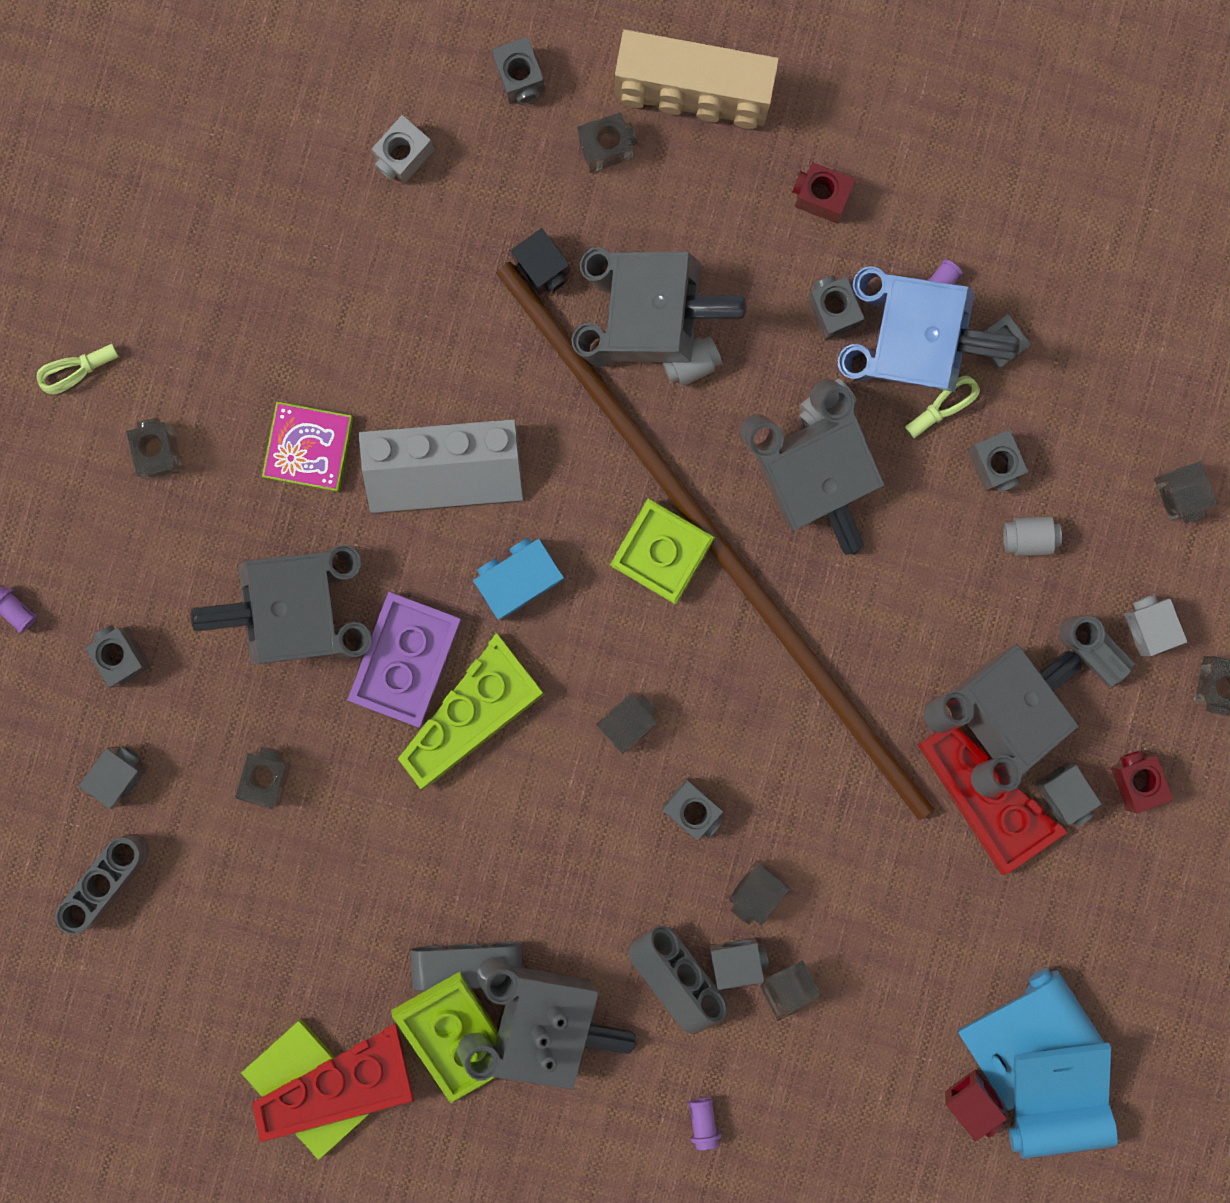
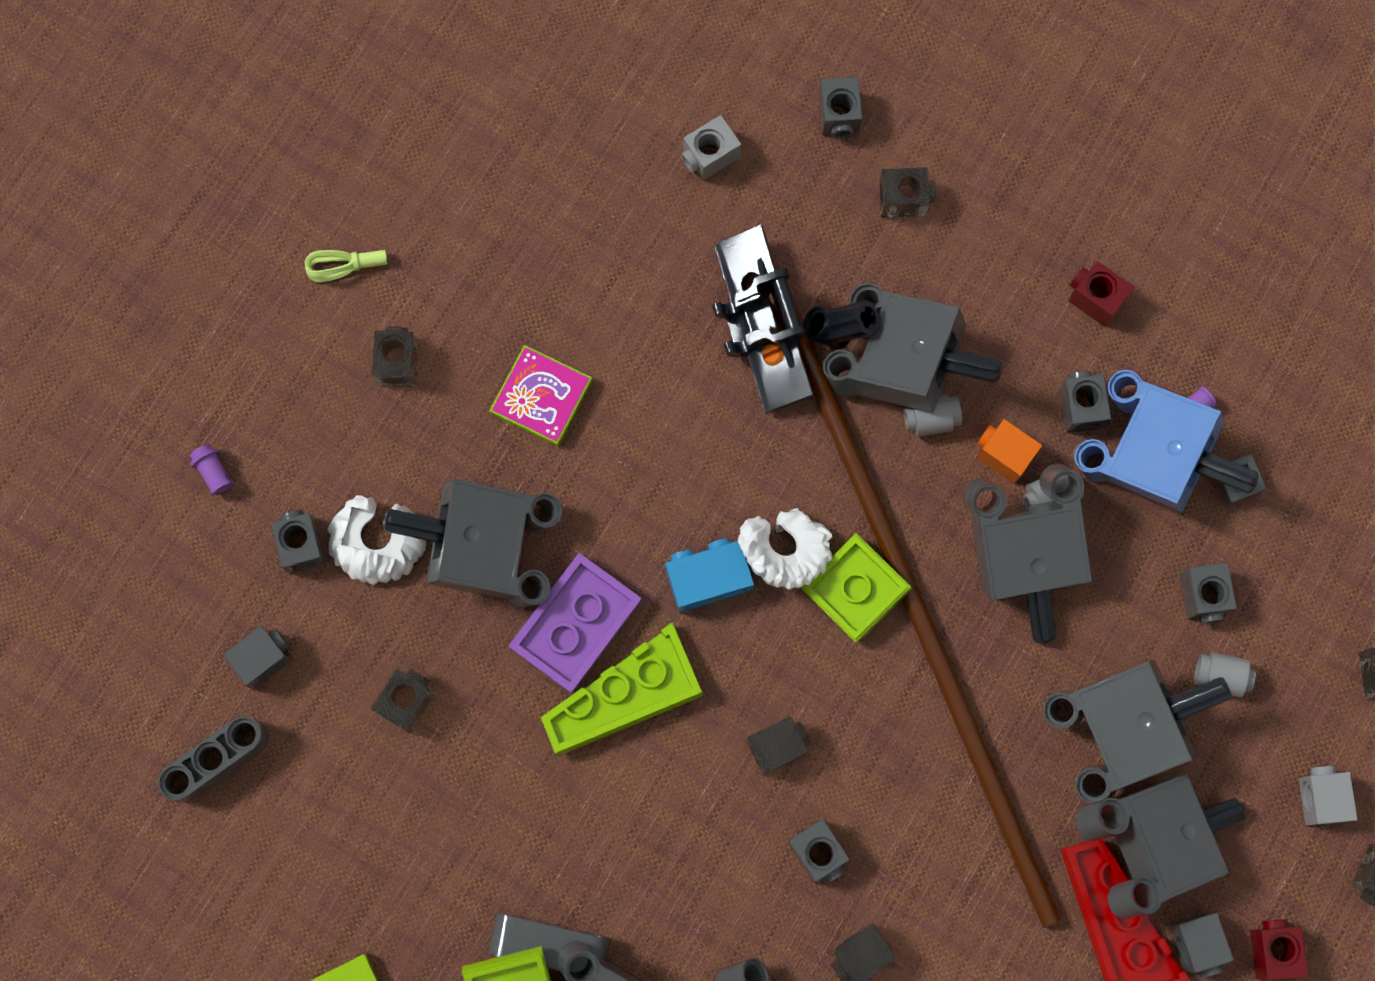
camera: 10 degrees right, 10 degrees down
light grey slope [359,419,523,514] -> none
black brick [511,228,570,295] -> none
tan brick [615,29,779,129] -> none
yellowish green piece [905,376,980,439] -> none
dark grey piece [1059,616,1135,687] -> none
none -> white piece [327,495,426,585]
none -> piece [712,225,815,414]
none -> white piece [738,508,832,590]
none -> black piece [803,300,881,350]
none -> orange brick [976,419,1042,484]
none -> dark grey piece [1043,660,1232,803]

